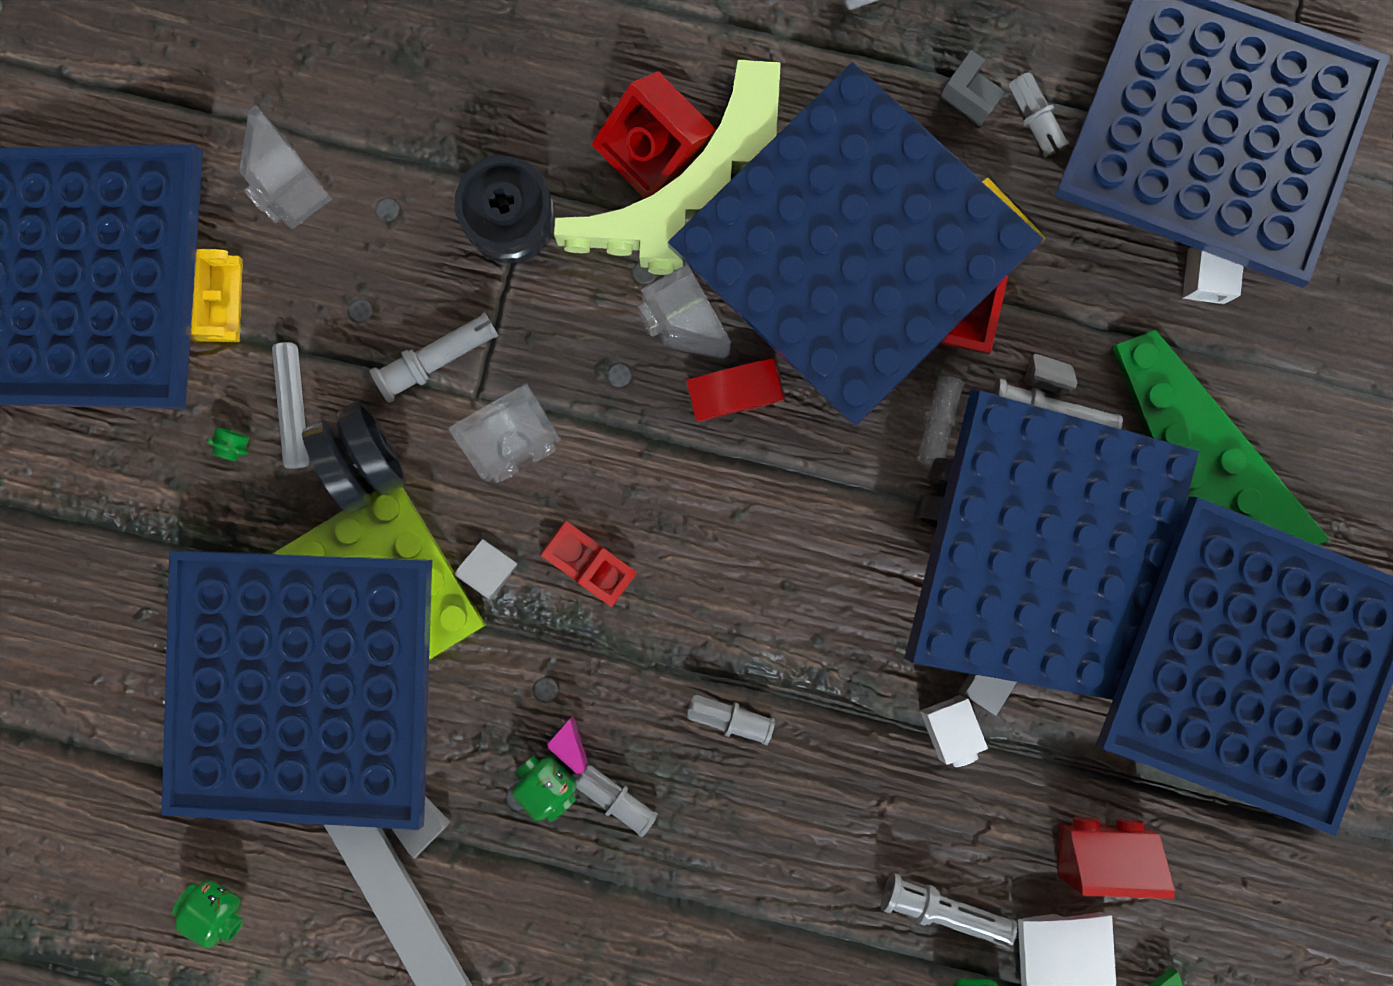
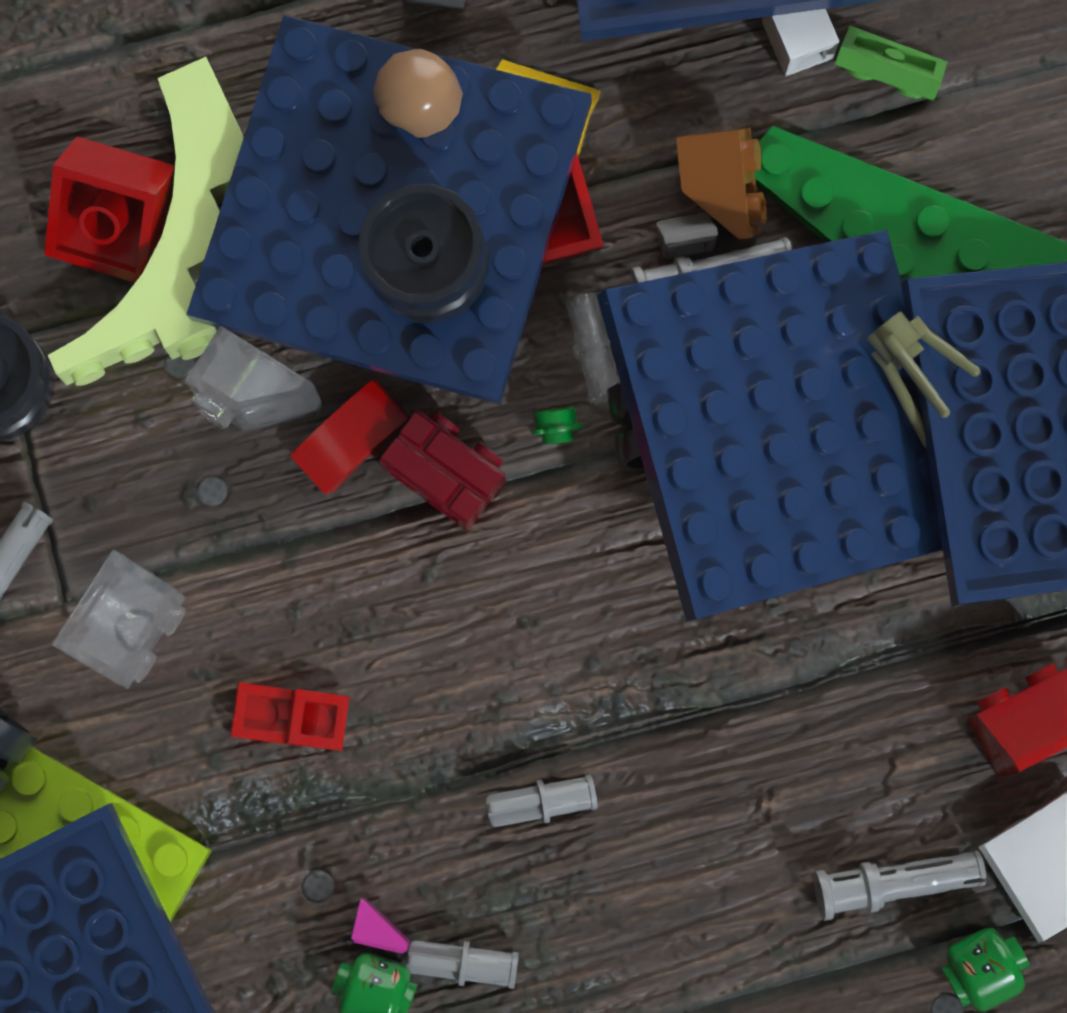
camera: 25 degrees left, 5 degrees down
light grey slope [454,539,518,599] -> none
white brick [920,695,988,767] -> none
light grey slope [959,674,1017,716] -> none
none -> black wheel [359,184,489,323]
none -> medium nougat hair [372,49,463,138]
none -> dark red brick [379,410,506,532]
none -> green plate [530,407,583,444]
none -> dark orange slope [676,128,767,239]
none -> bright green plate [835,26,948,101]
none -> olive plant [867,311,980,448]

